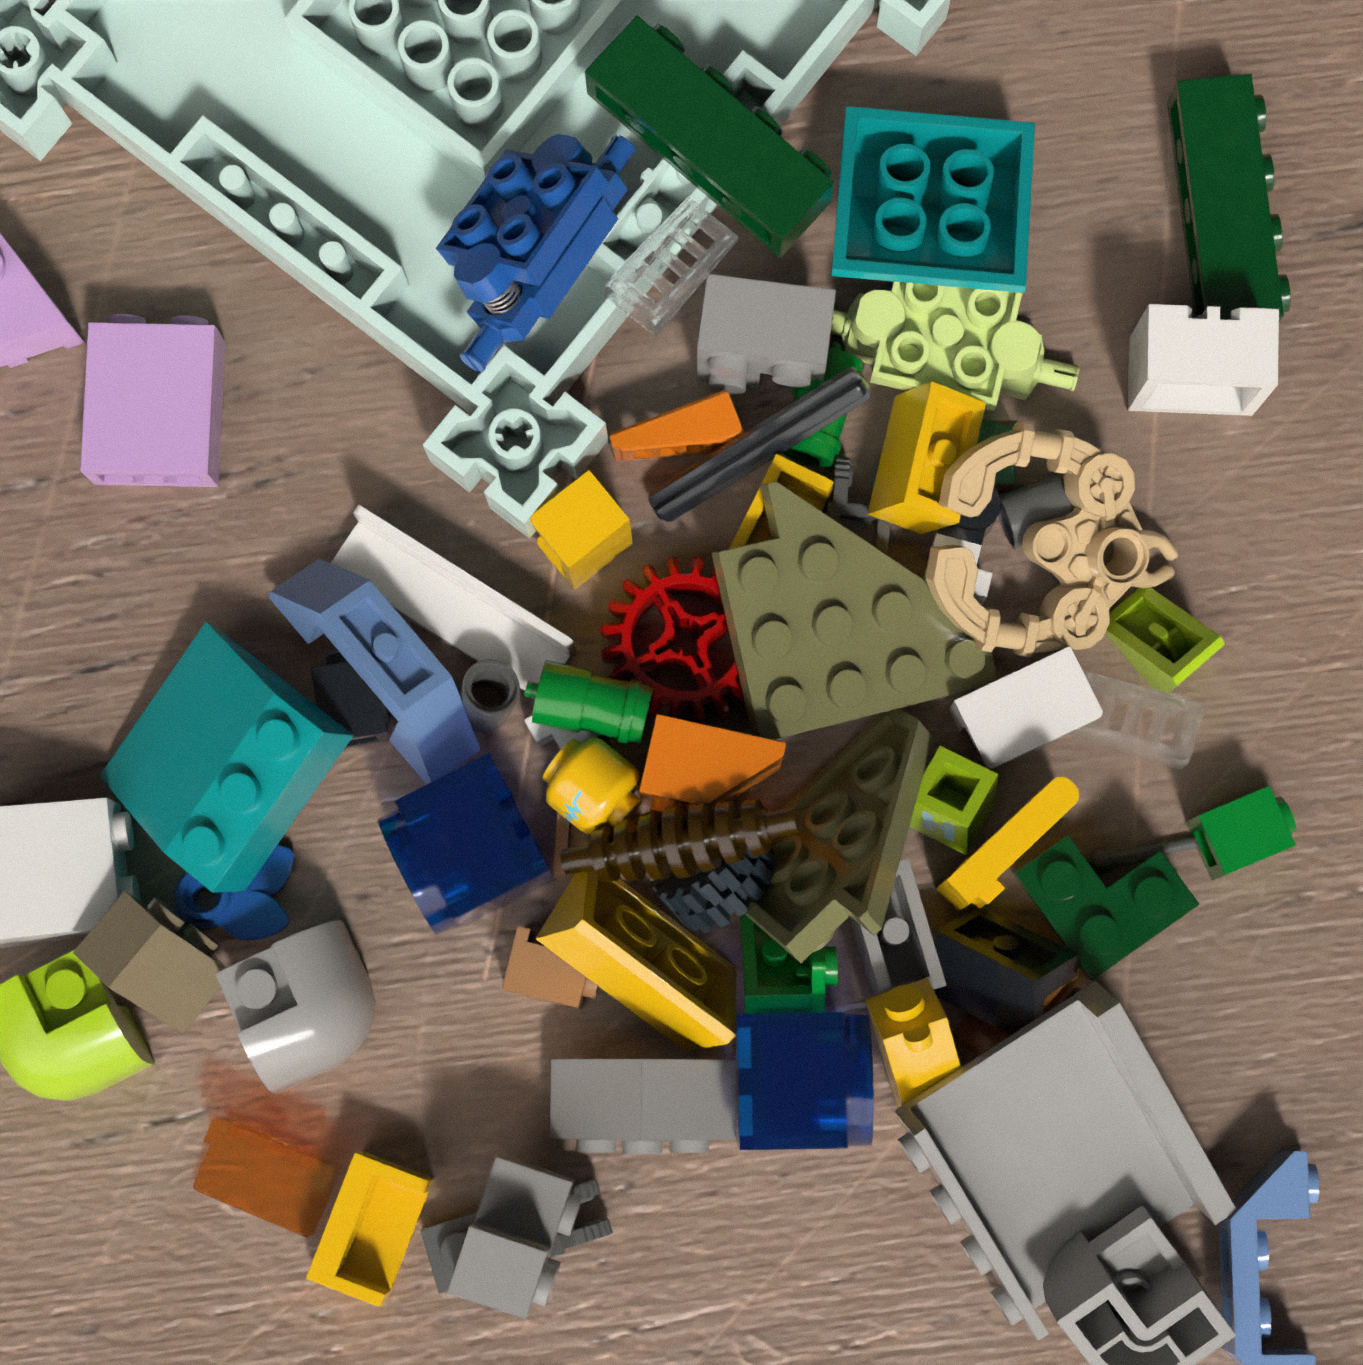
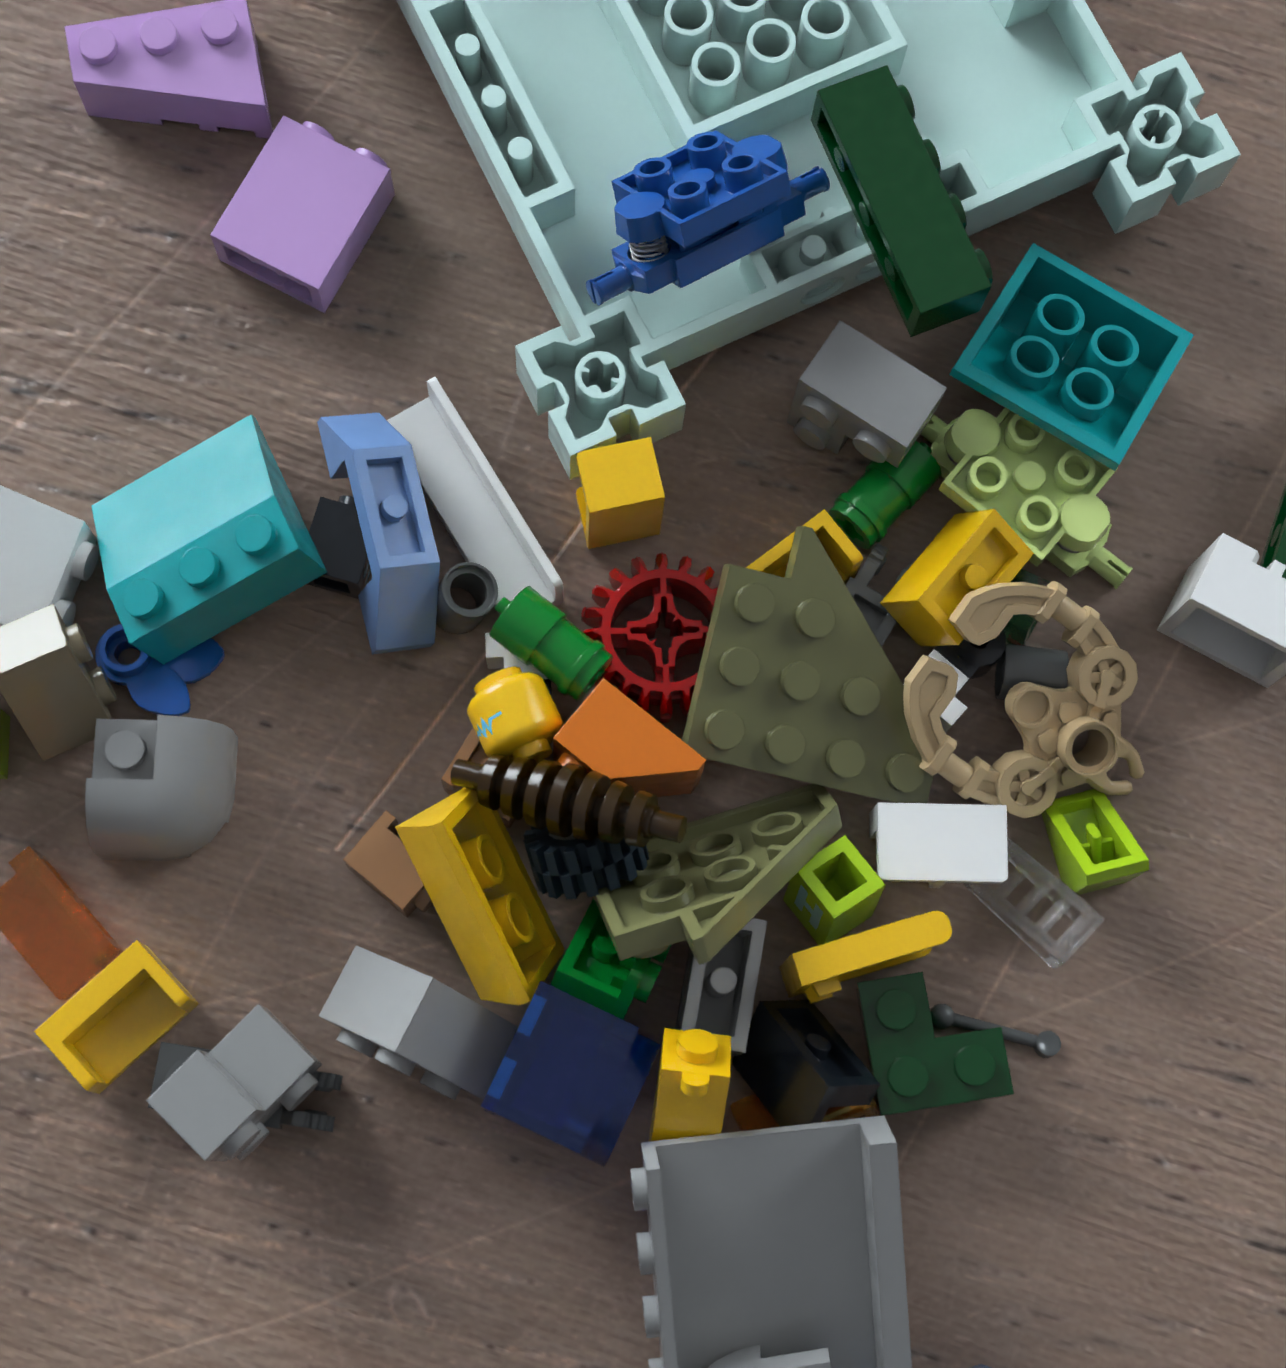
camera: 15 degrees right, 5 degrees down
clear blue piece [377,753,556,935] -> none
clear slope [604,196,739,337] -> none
orange slope [609,390,744,461] -> none
black axle [648,367,872,522] -> none
green brick [1186,786,1296,880] -> none

